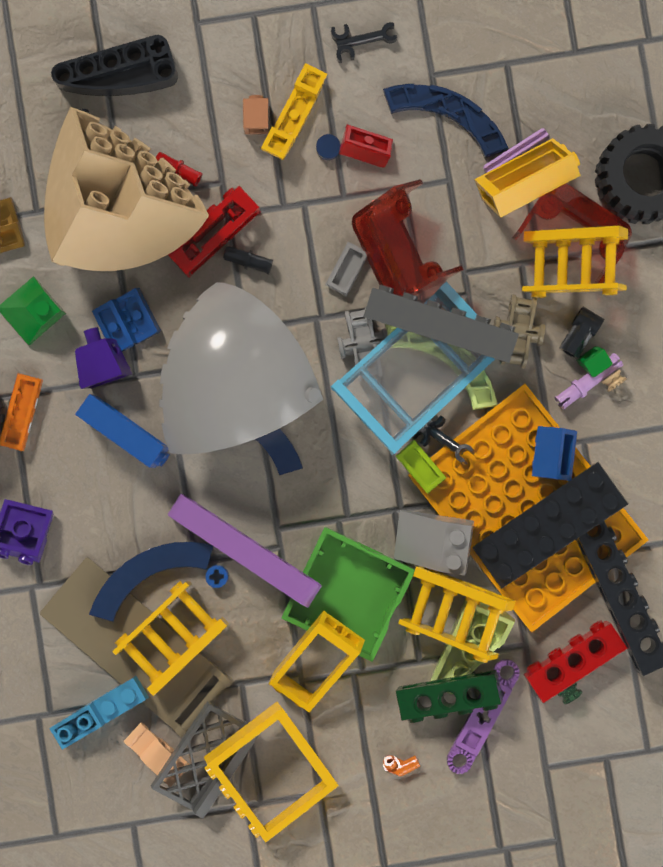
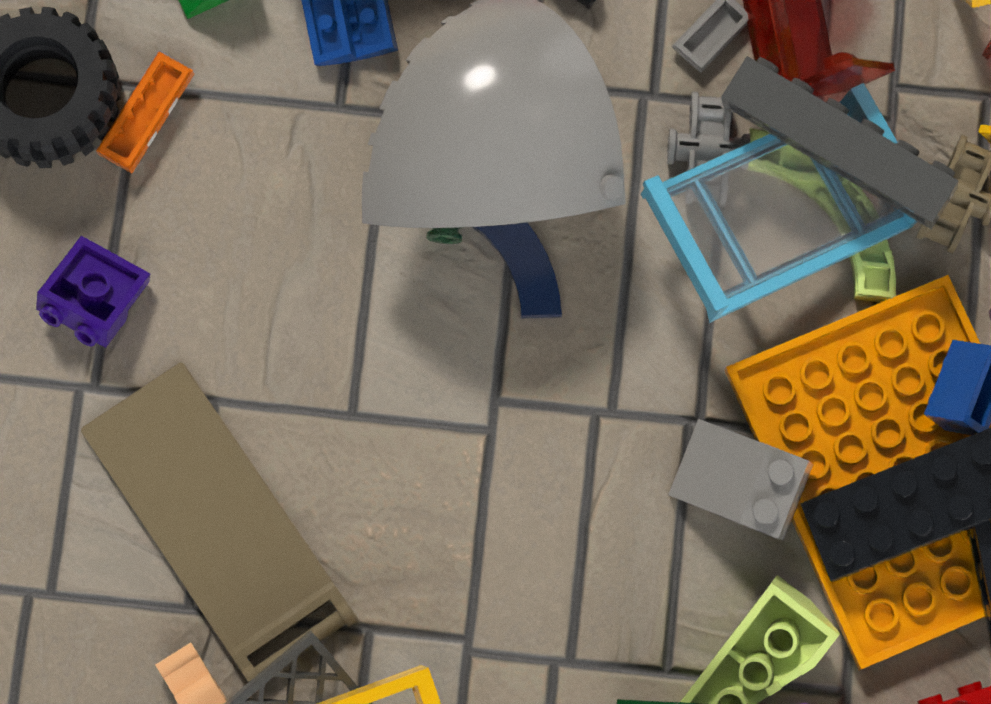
camera: 10 degrees right, 10 degrees down
dark azure slope [49,676,149,750] -> none
dark purple torso [75,327,132,389] -> none
blue window [75,394,170,468] -> none
dark blue tile [89,542,214,622] -> none
yellow fence [112,581,229,696] -> none
medium lavender beam [167,493,322,608] -> none
blue bush [205,565,229,588] -> none
yellow window [269,611,365,712] -> none
bright green tile [281,526,415,662] -> none
lime tile [395,440,446,494] -> none
yellow fence [398,566,516,663] -> none
black bar [412,415,475,465] -> none

